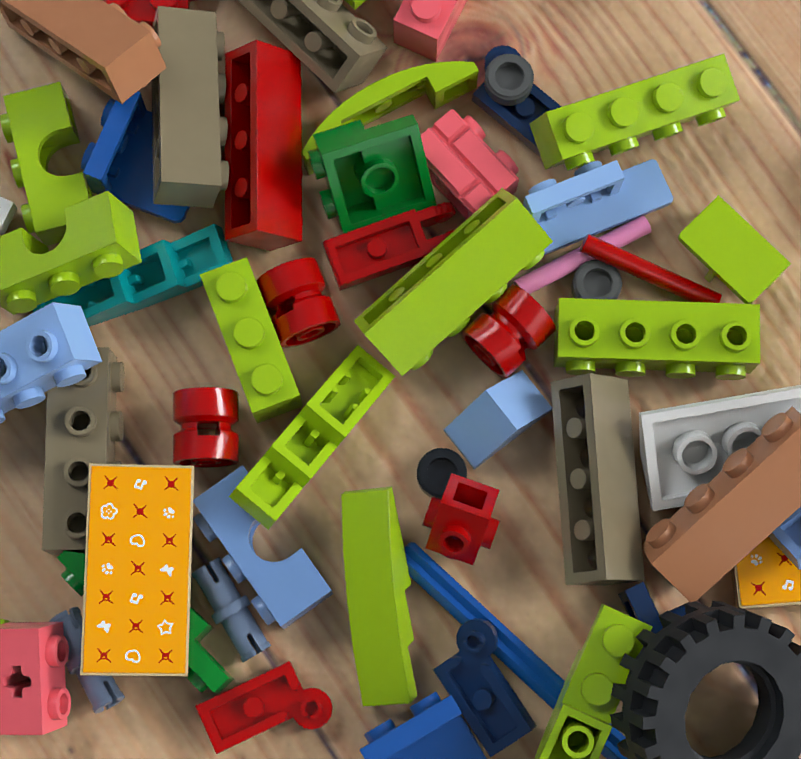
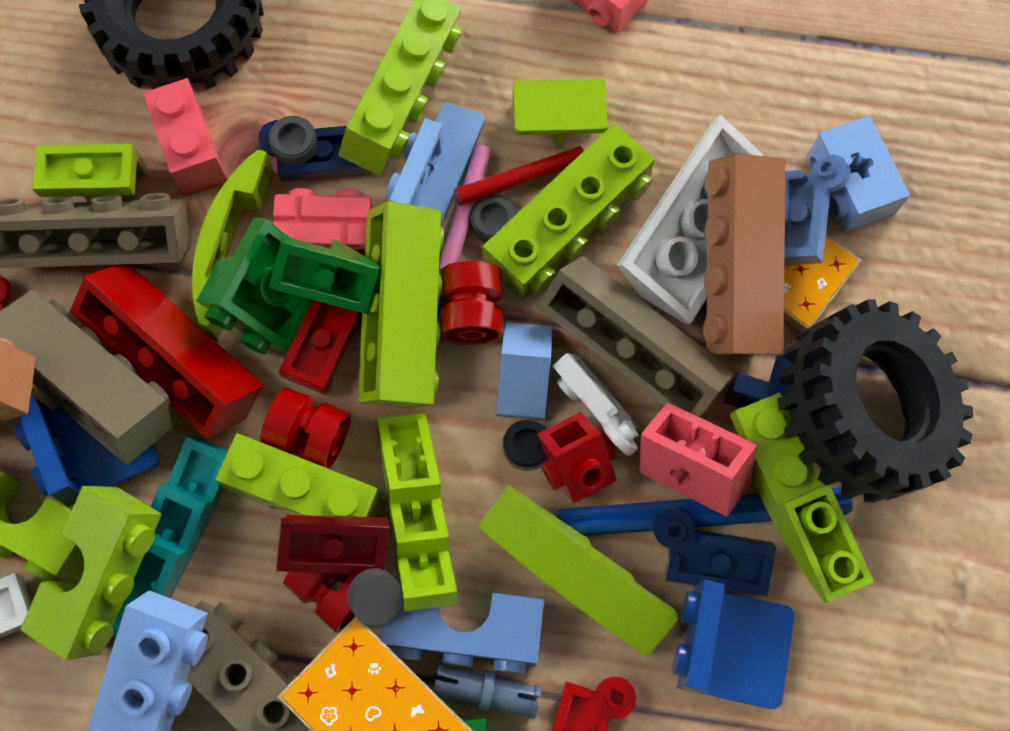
camera: 50 degrees left, 5 degrees down
none -> green slope [269,236,380,314]
none -> dark red plate [276,514,390,574]
none -> dark grey tile [347,568,403,626]
none -> white hinge [553,353,640,457]
none -> coral brick [639,402,757,517]

